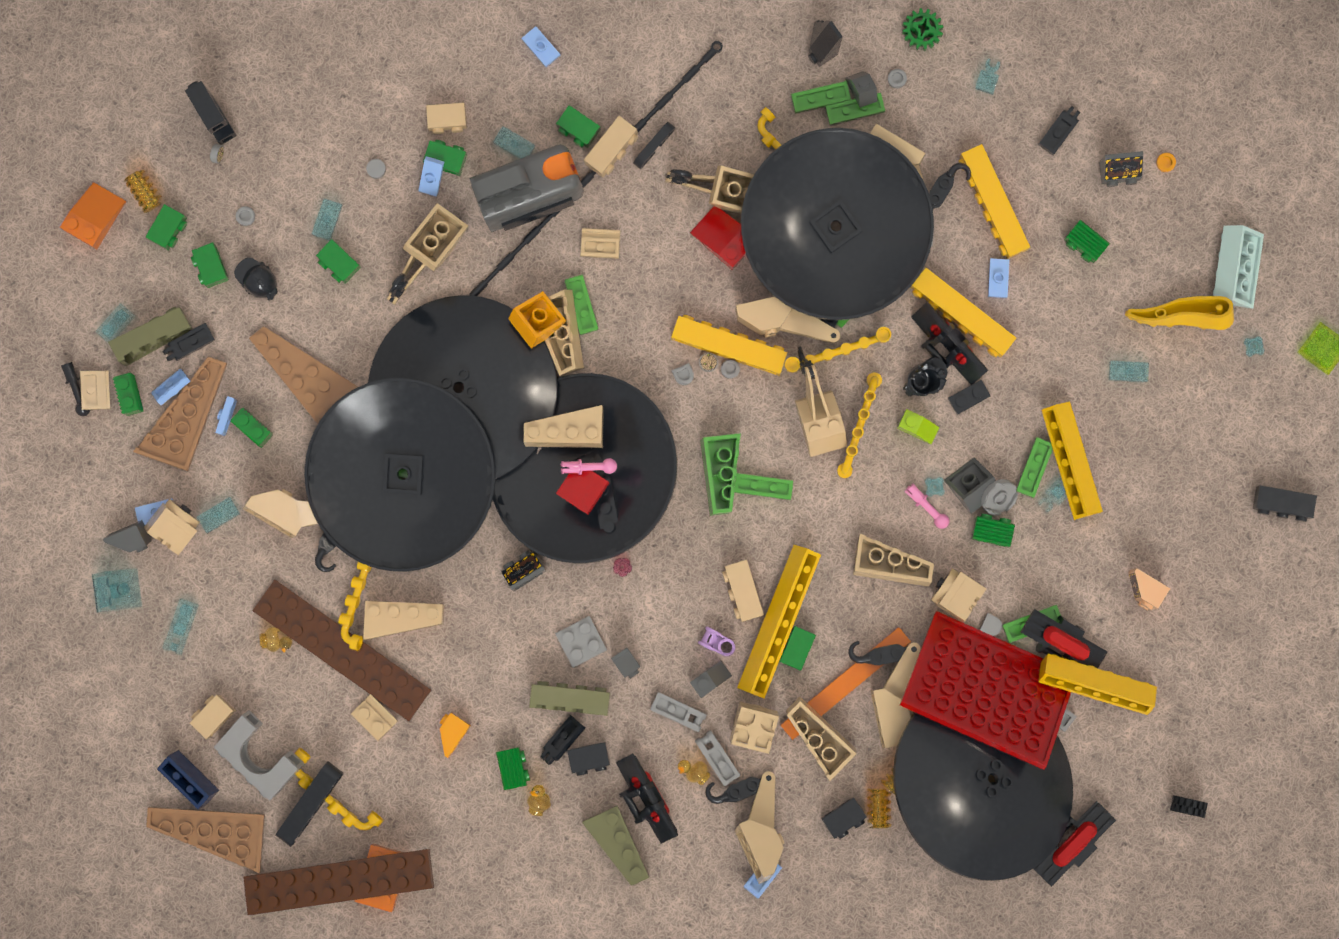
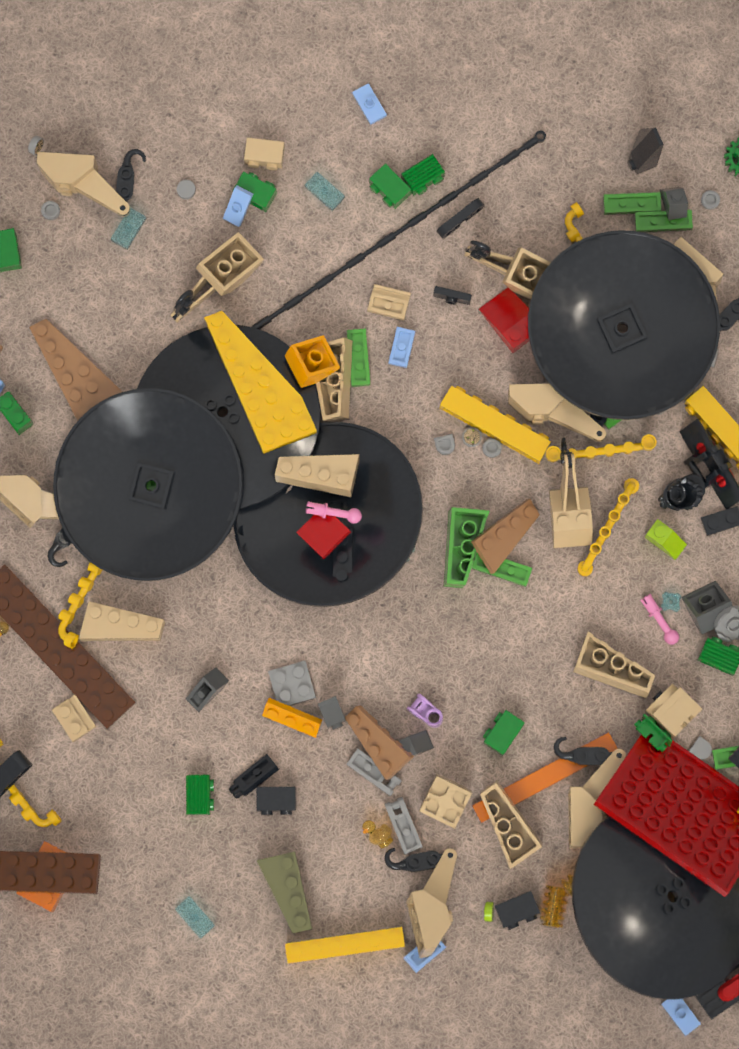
camera: 15 degrees right, 5 degrees down
black arch [184,81,237,145] -> none
black hair [234,258,278,301] -> none
green brick [316,239,361,284] -> none
light orange slope [440,712,471,758] -> none
dark grey piece [469,144,584,233] -> none
slope [501,550,546,591] -> none
clear yellow animal [527,785,551,816] -> none
olive wedge [529,681,610,716] -> none
tan brick [584,116,638,178] -> none
clear pink plate [613,558,632,577] -> none
black piece [616,753,678,844] -> none
tan brick [722,560,764,622] -> none
yellow brick [737,545,821,699] -> none
none -> tan slope [37,149,146,217]
none -> clear light blue plate [175,896,215,939]
none -> dark grey slope [186,667,229,712]
none -> yellow wing [204,311,317,454]
none -> light orange plate [262,698,322,738]
none -> yellow brick [285,927,405,964]
none -> medium nougat wing [345,705,414,780]
none -> light blue plate [388,327,415,368]
none -> green brick [401,154,445,196]
none -> black plate [433,286,472,305]
none -> medium nougat wing [471,499,540,574]
none -> lime tile [484,902,494,922]
none -> green hinge [634,713,673,752]
none -> light blue plate [661,999,701,1036]

